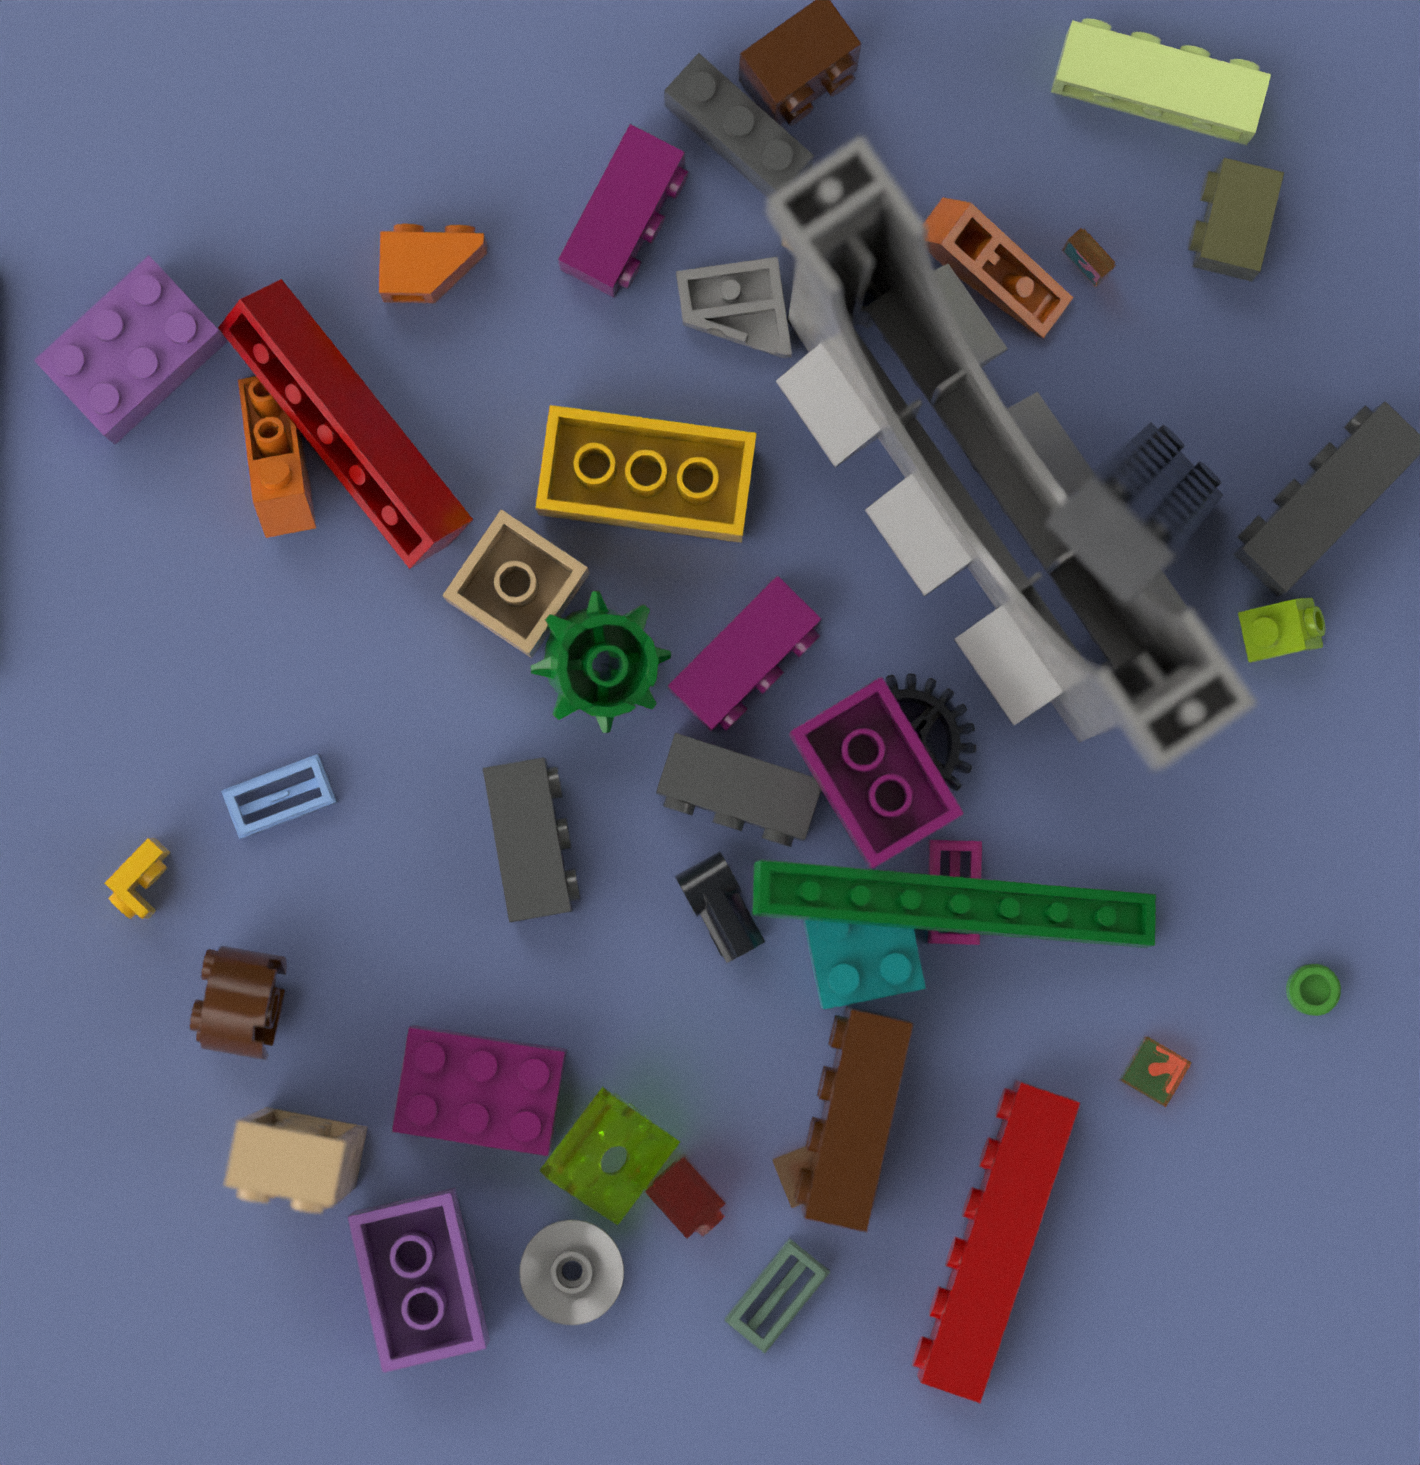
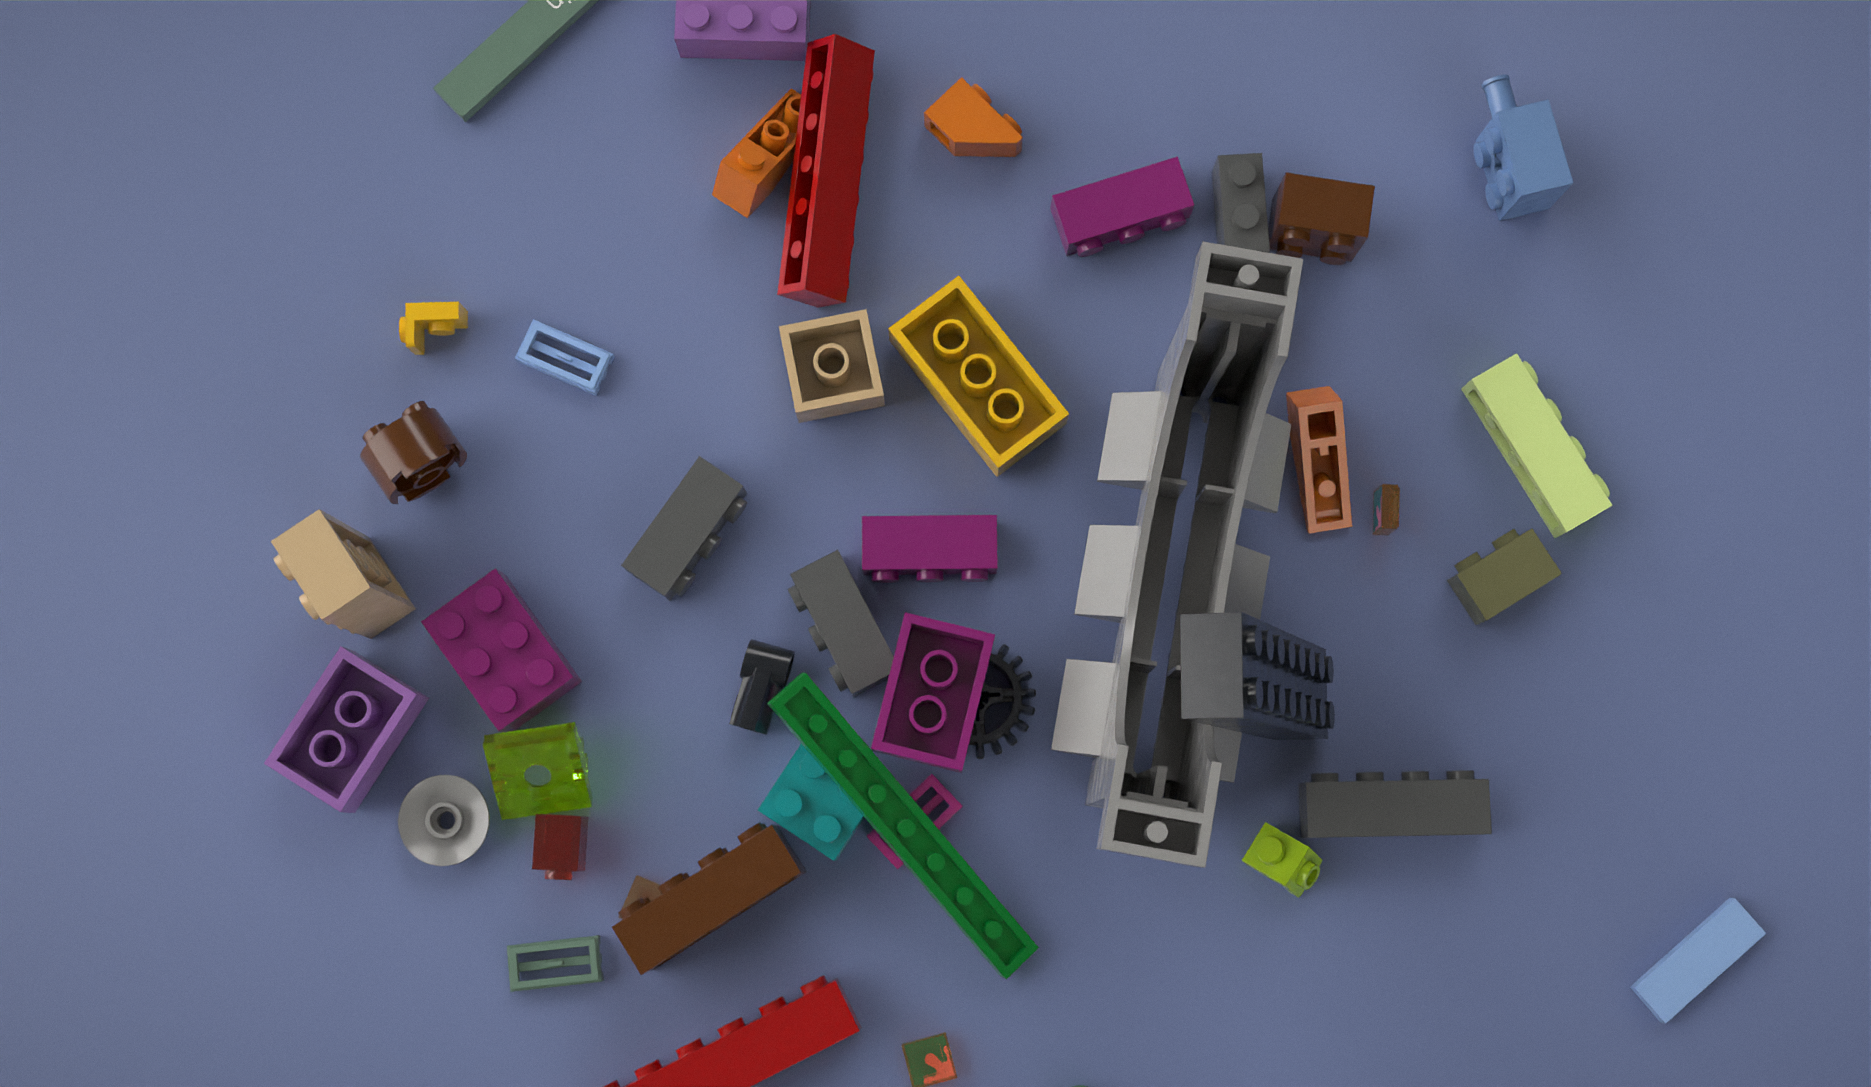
camera: 50 degrees right, 5 degrees down
green brick [530,591,671,733] -> none
light grey wing [676,257,792,358] -> none

